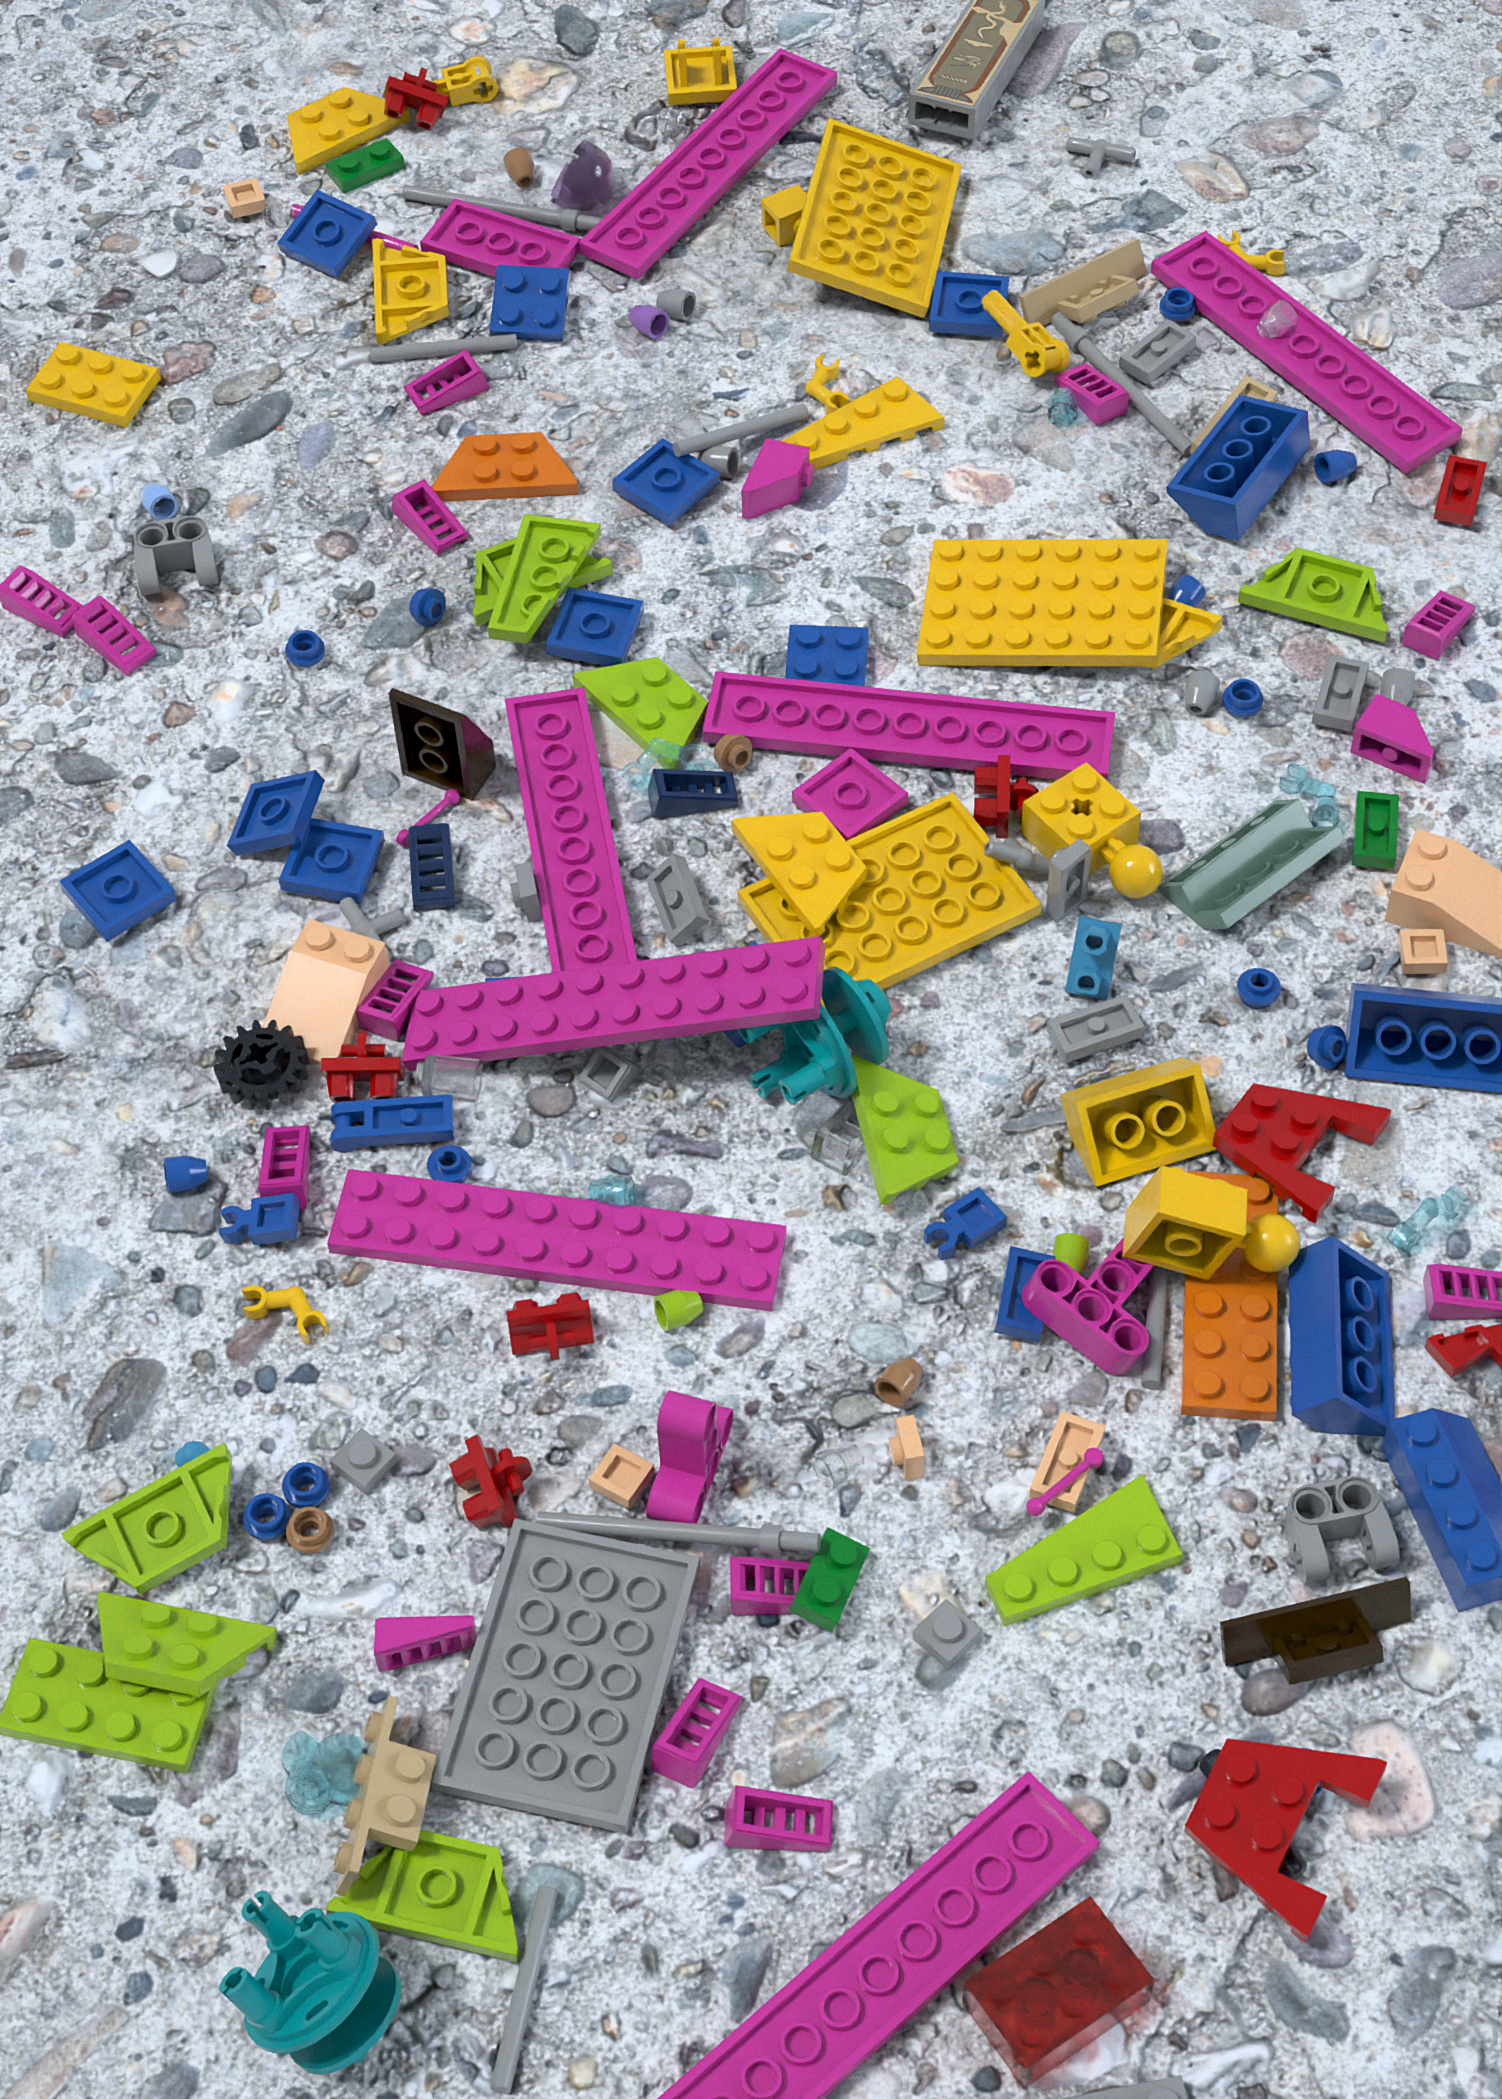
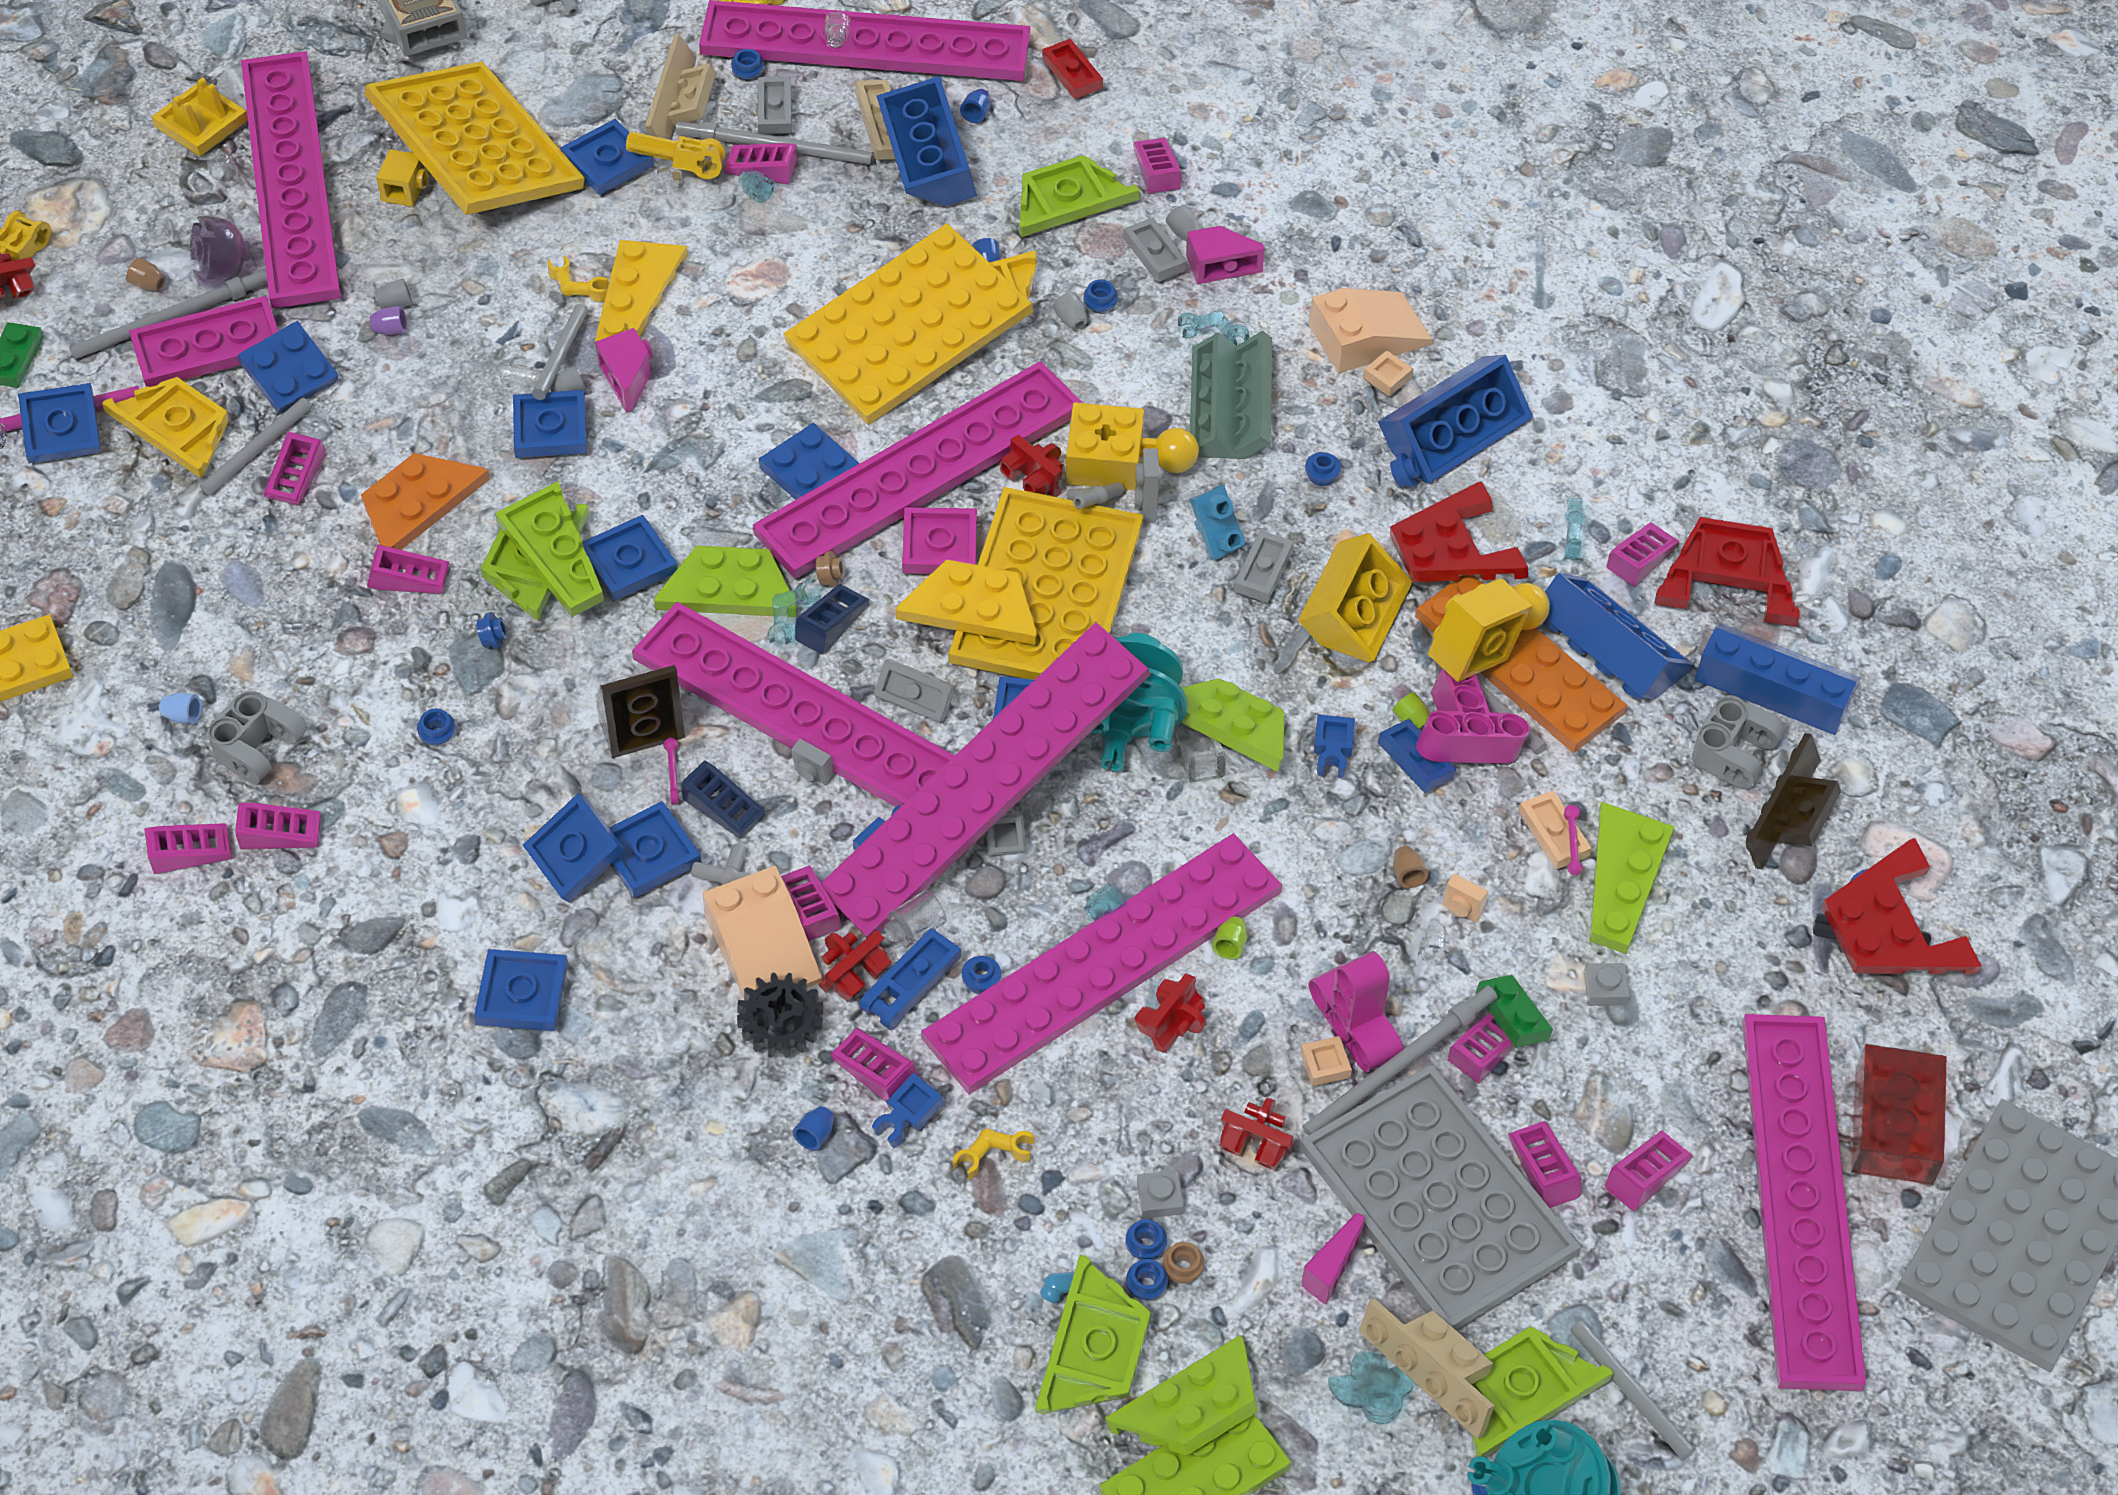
camera: 50 degrees left, 0 degrees up
green plate [1352,791,1399,869] -> none

